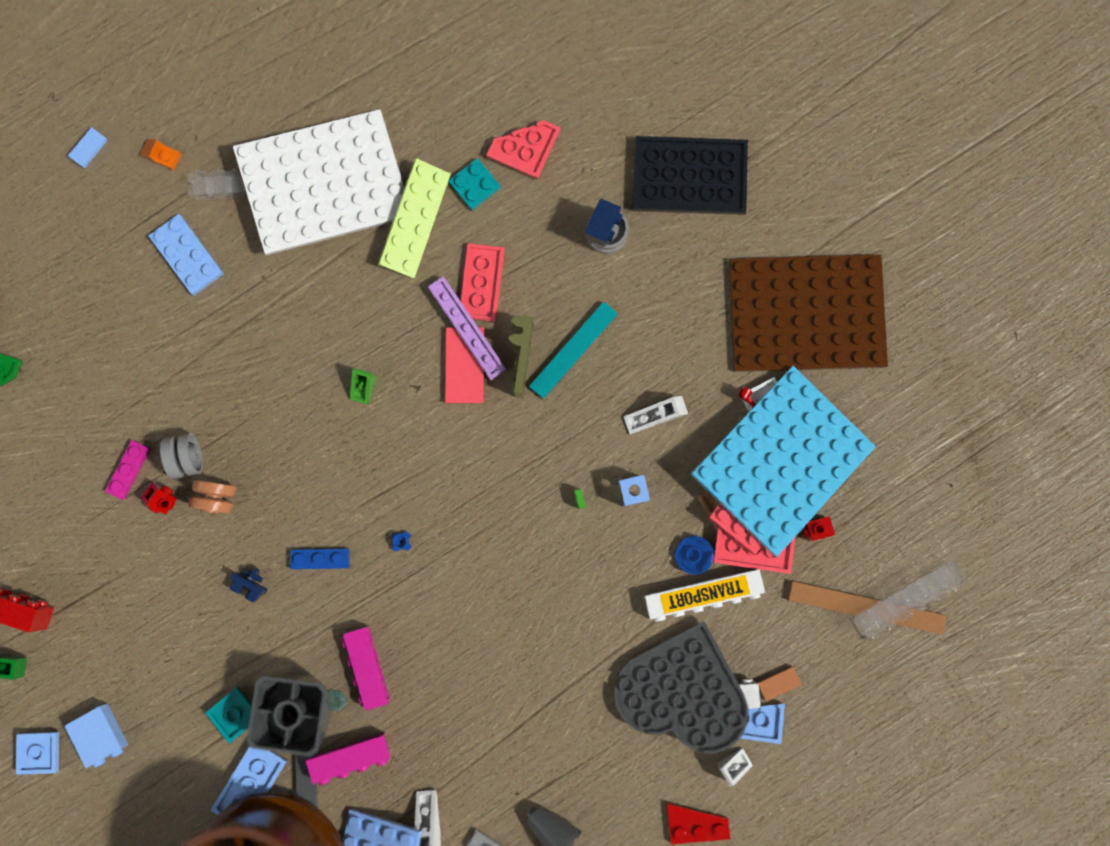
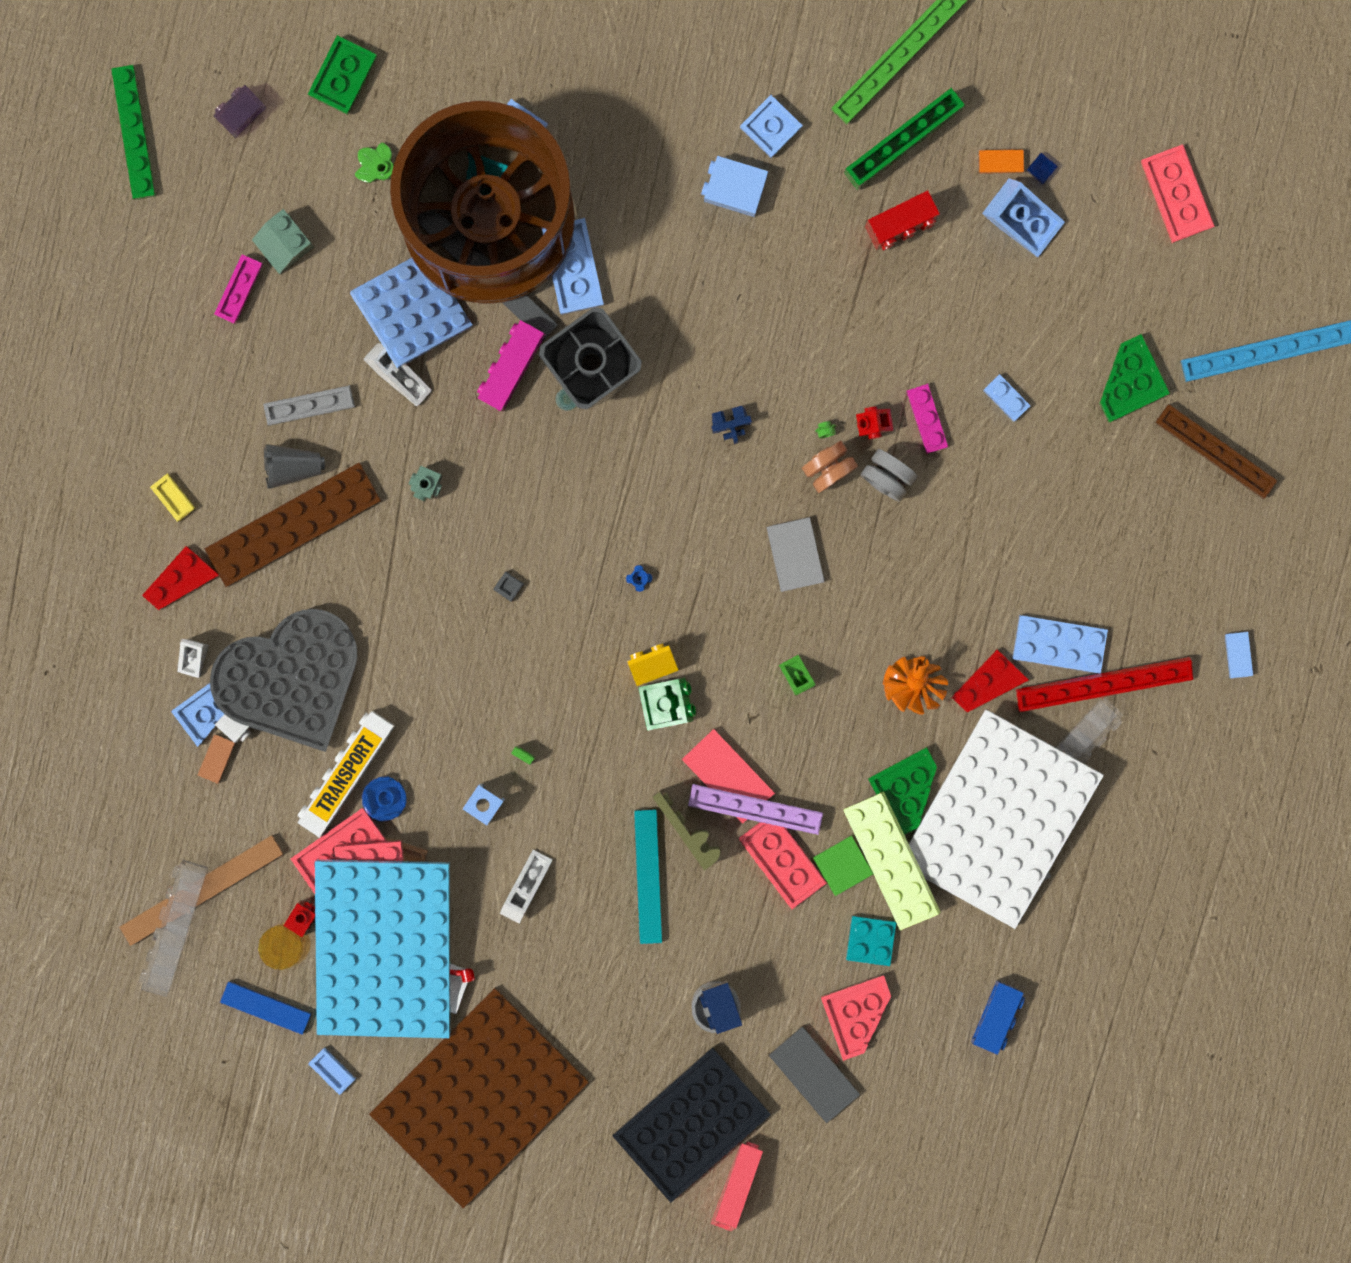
camera: 130 degrees right, 5 degrees up
orange slope [140,139,182,171] -> none
teal plate [206,687,252,744] -> none
blue plate [290,549,350,569] -> none
dark pink brick [342,626,391,711] -> none
none -> reddish brown plate [204,462,381,587]
none -> blue tile [220,981,312,1035]
none -> clear yellow tile [258,925,303,970]
none -> light blue tile [308,1047,356,1095]
none -> sand green brick [408,466,443,502]
none -> dark grey tile [493,571,524,602]
none -> yellow slope [627,643,678,686]
none -> plate [638,678,696,731]
none -> coral slope [710,1142,763,1231]
none -> light grey tile [766,517,824,592]
none -> dark grey tile [769,1026,860,1123]
none -> bright green tile [813,835,873,896]
none -> bright green plate [815,421,836,439]
none -> green plate [867,747,937,835]
none -> orange piece [883,656,948,715]
none -> red wing [951,649,1029,713]
none -> blue brick [971,980,1025,1055]
none -> light blue plate [983,374,1030,422]
none -> red tile [1015,657,1194,712]

